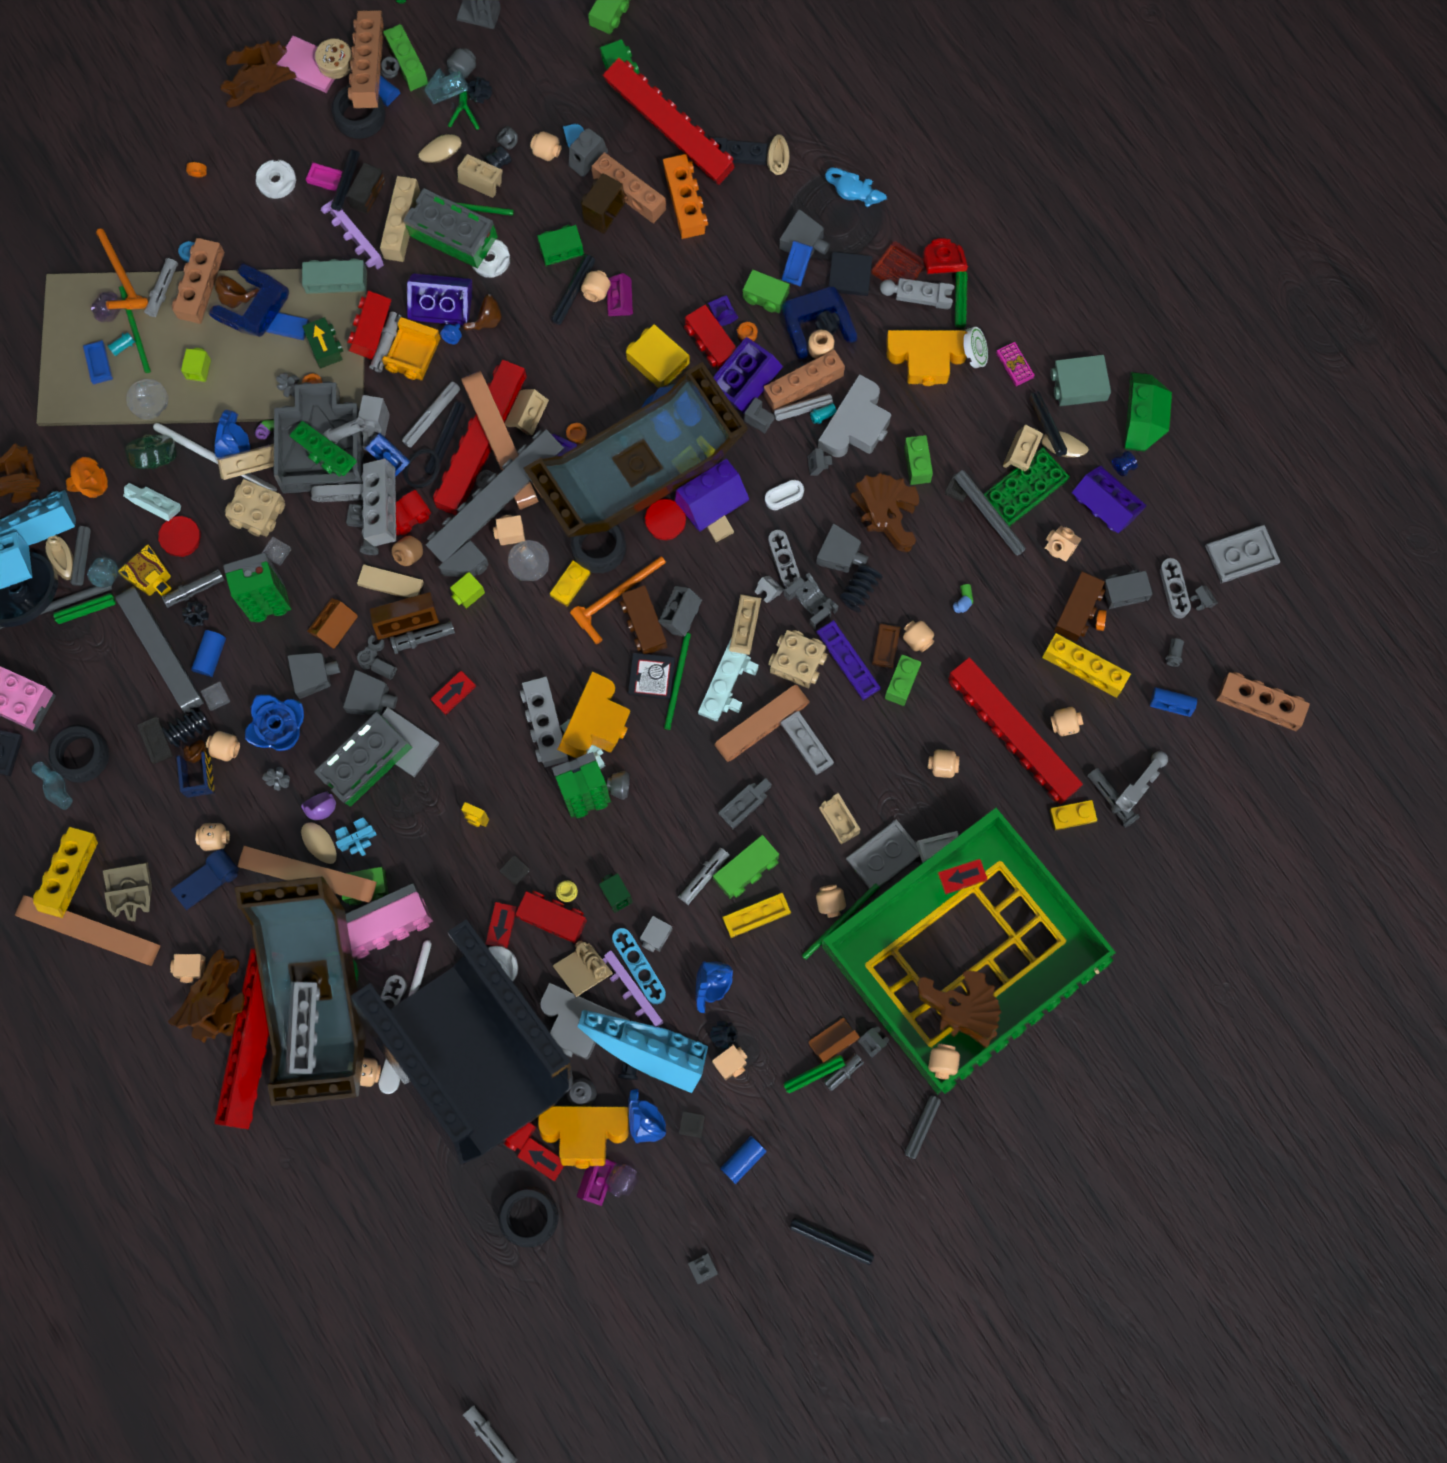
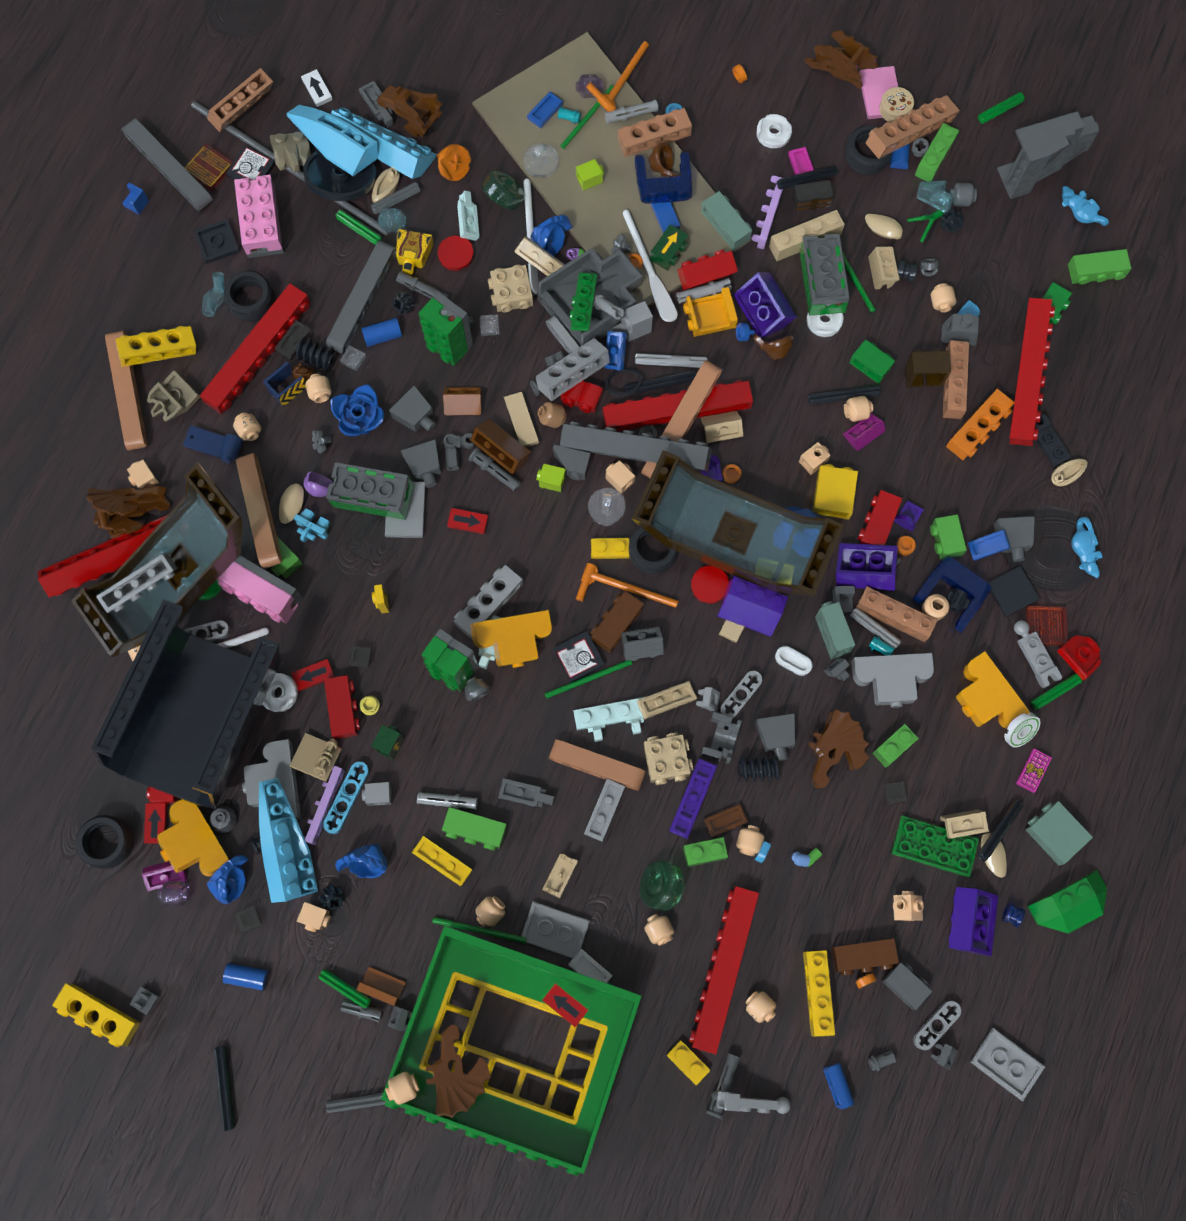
camera: 55 degrees right, 0 degrees up
dark grey axle [954,470,1026,556] -> none
nougat brick [1216,672,1310,731] -> none
none -> yellow brick [52,983,141,1048]
none -> red brick [200,284,311,414]
none -> white piece [623,210,678,322]
none -> clear green wheel [639,860,684,911]
none -> dark azure tile [755,841,771,863]
none -> light nougat brick [799,442,831,475]
none -> sand green brick [815,601,855,660]

